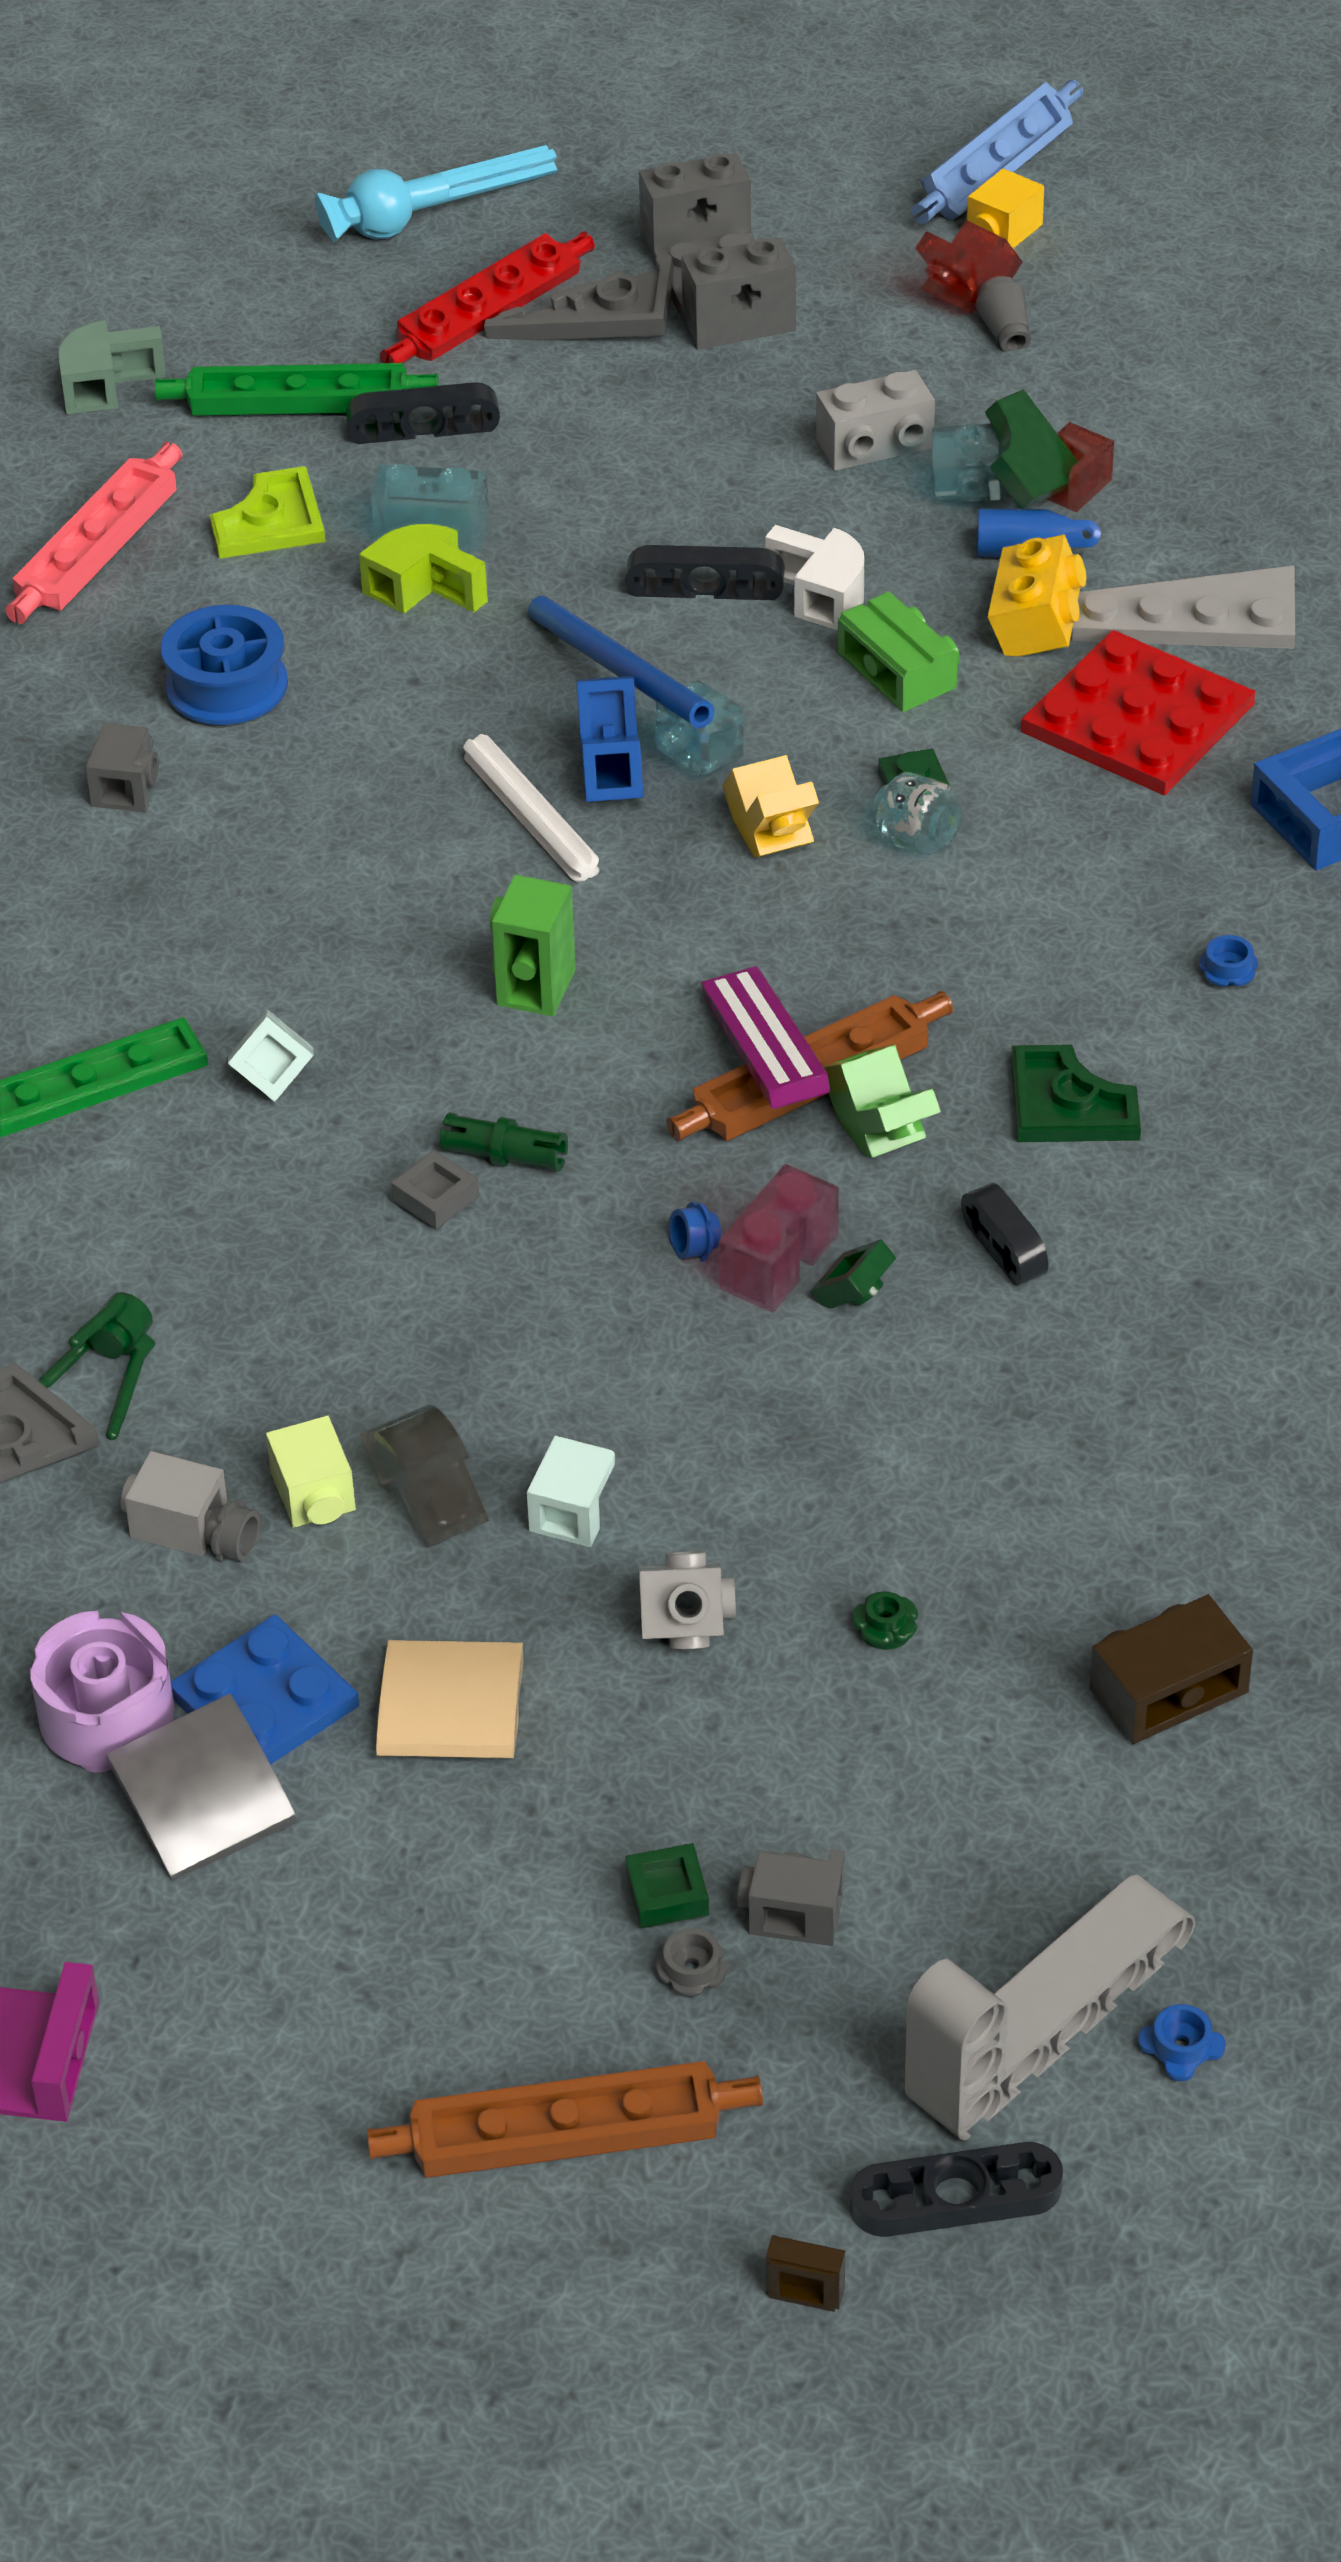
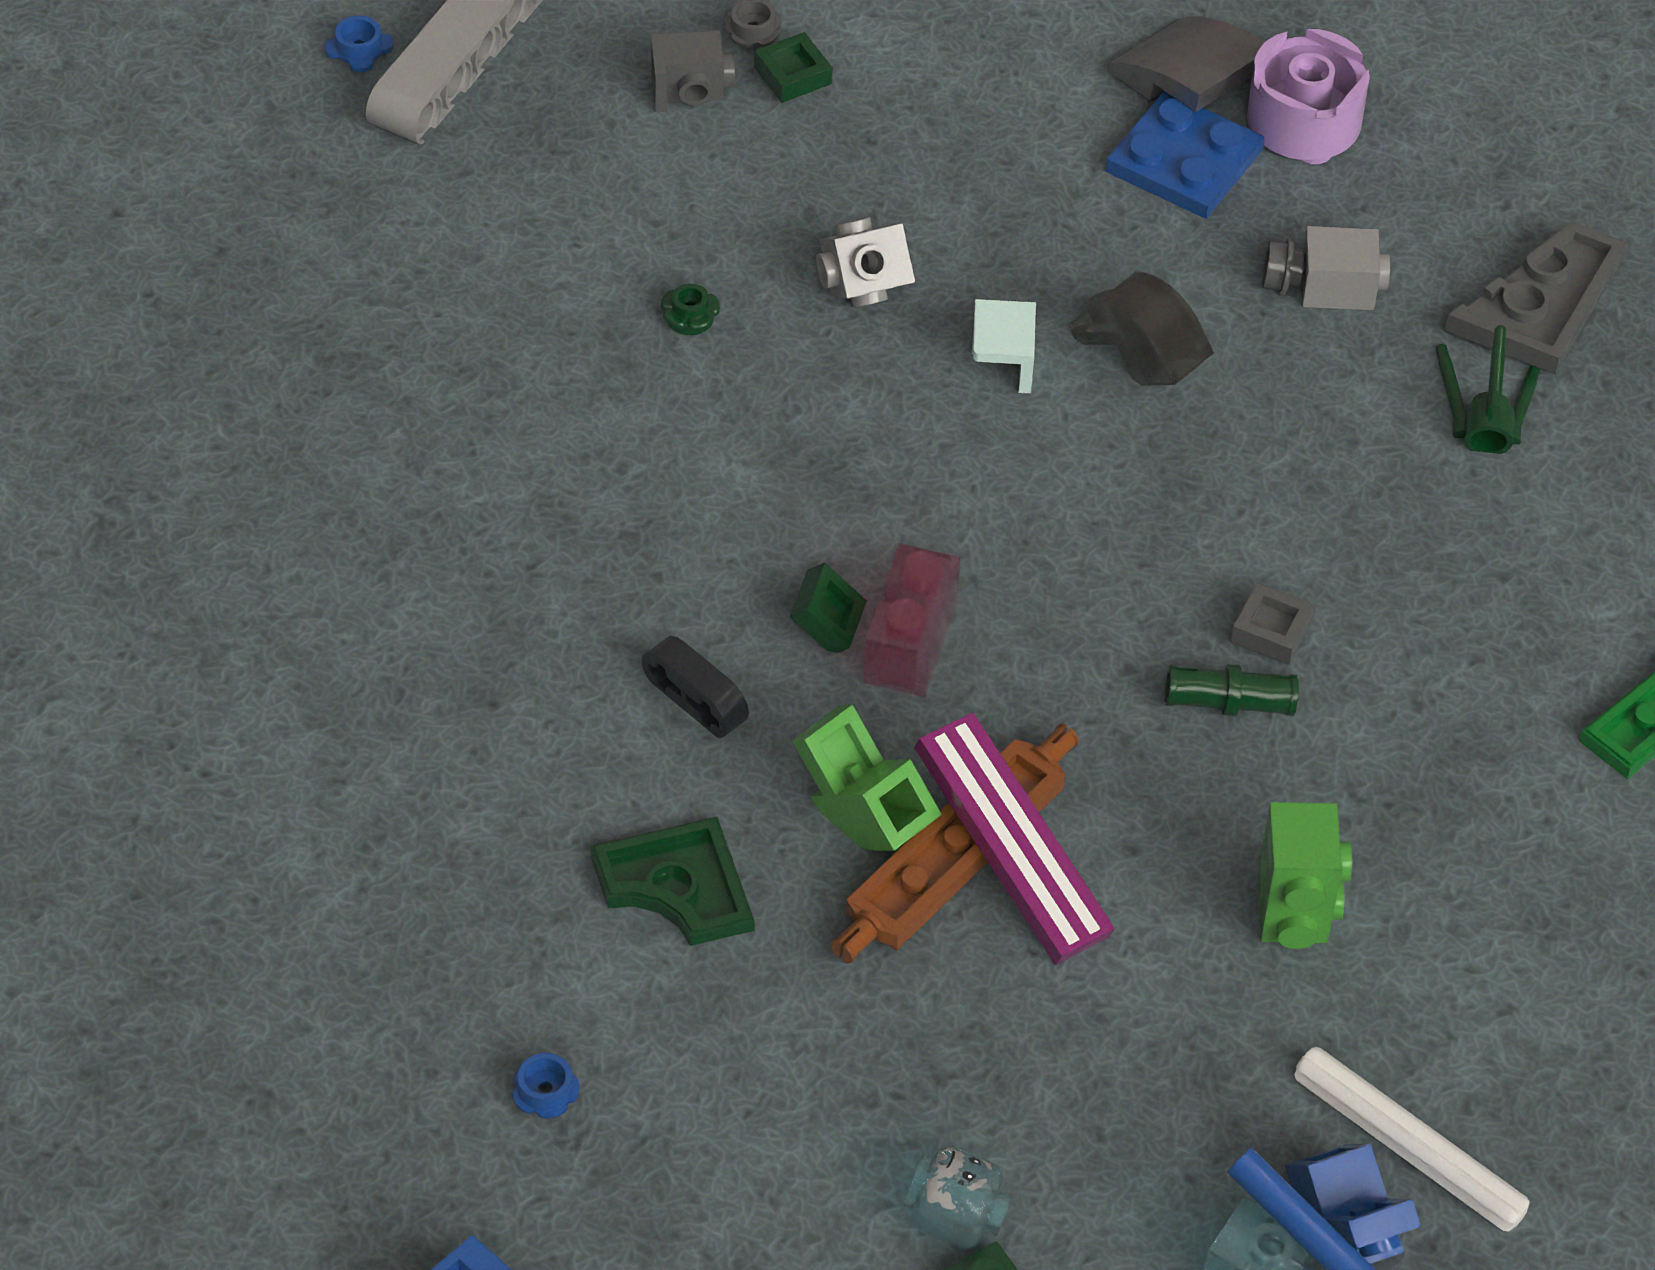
camera: 160 degrees right, 5 degrees up
light aqua panel [228,1009,314,1102] -> none
yellowish green brick [266,1415,356,1528] -> none
tan slope [376,1640,523,1758] -> none
blue plate [669,1202,721,1262] -> none
yellow brick [722,755,819,858] -> none
dark brown brick [1089,1594,1253,1745] -> none

